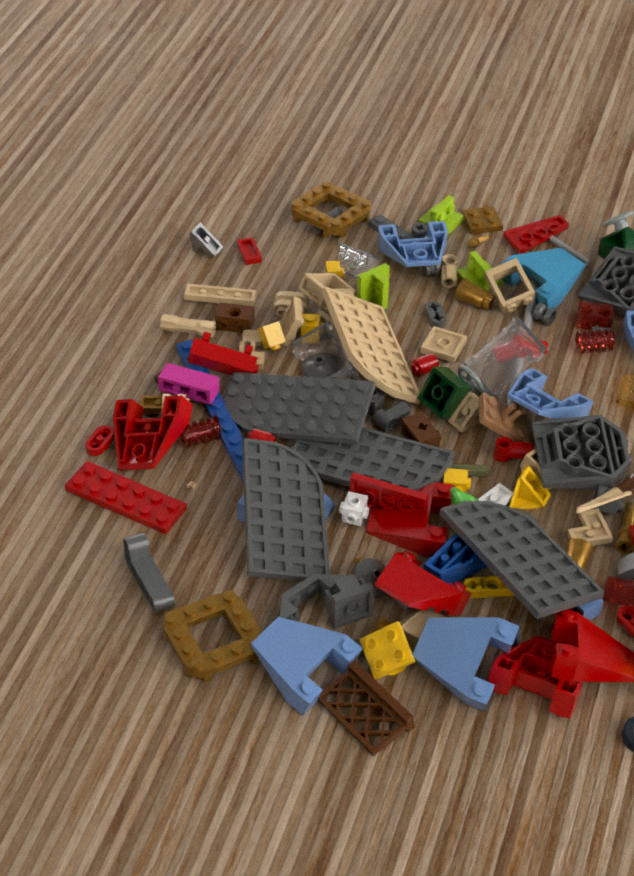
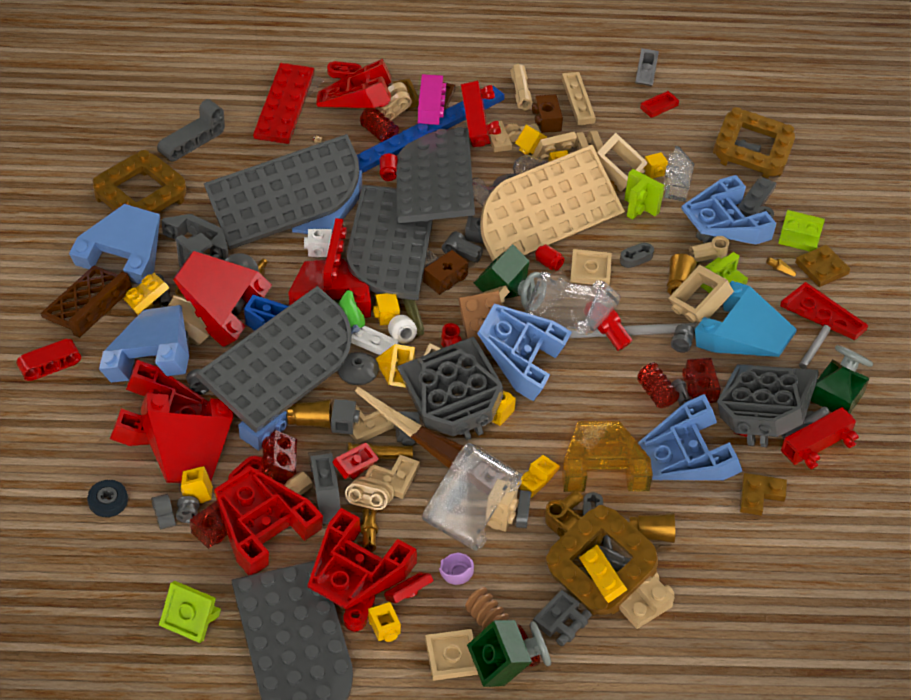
camera: 70 degrees right, 5 degrees up
none -> red beam [16,339,81,381]
none -> dark grey brick [331,399,360,435]
none -> white head [388,315,417,344]

